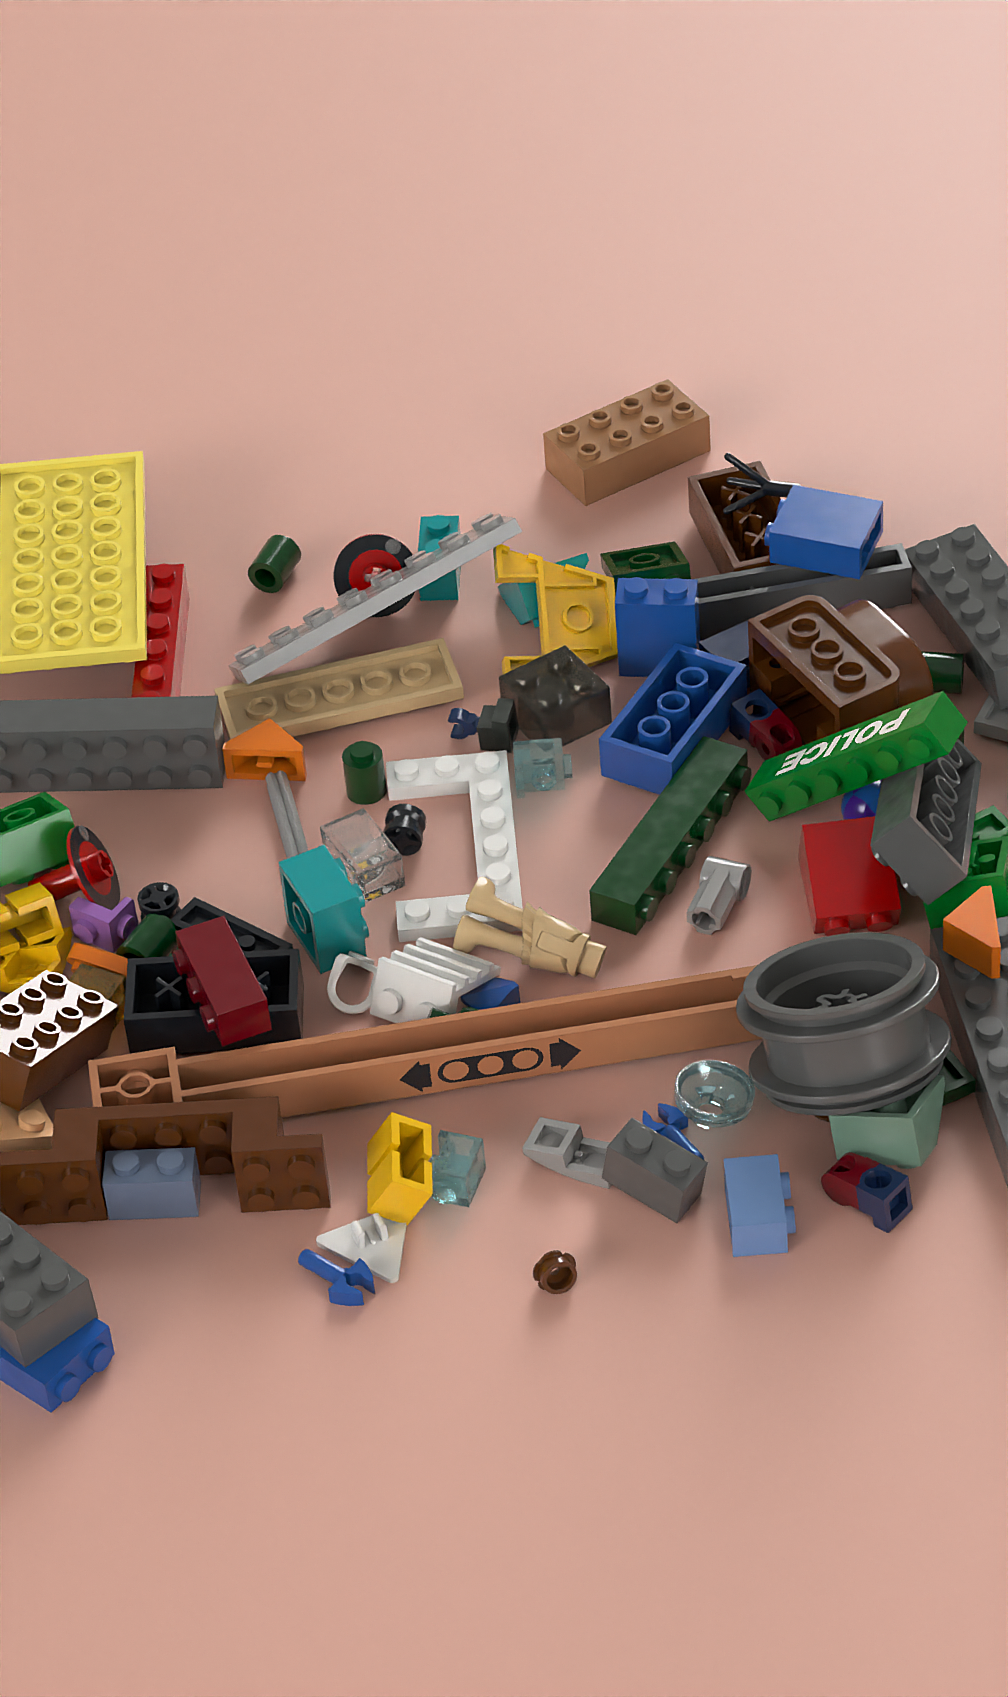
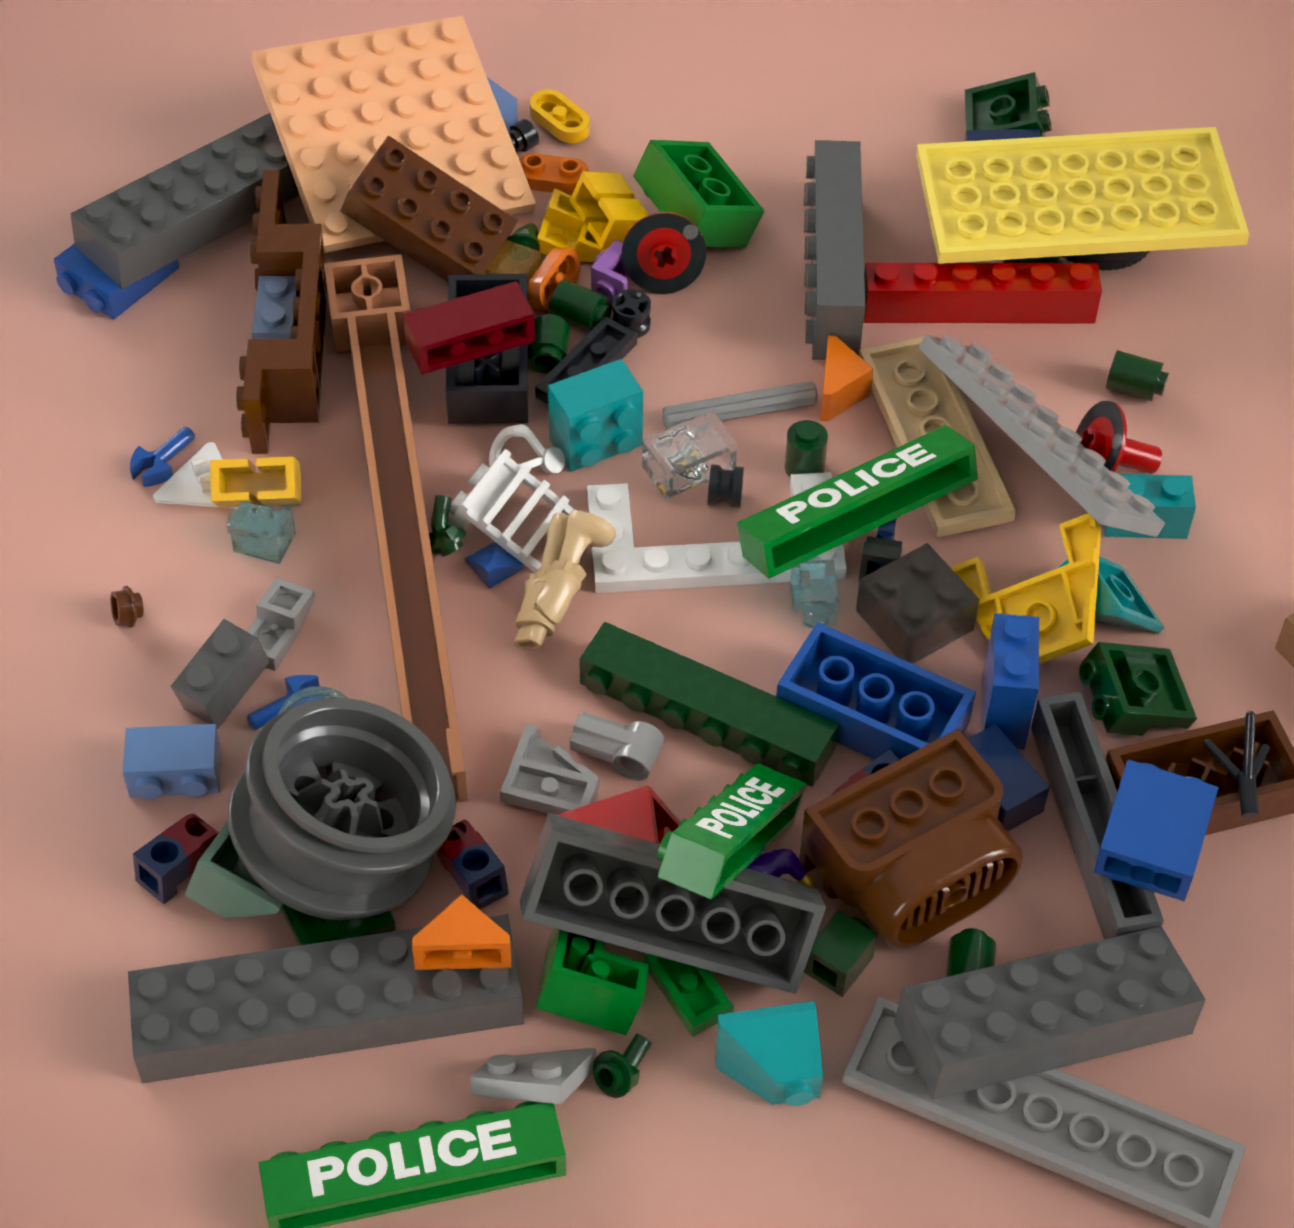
camera: 85 degrees right, 10 degrees up
none -> light grey wing [500,723,599,815]
none -> green brick [737,425,978,579]

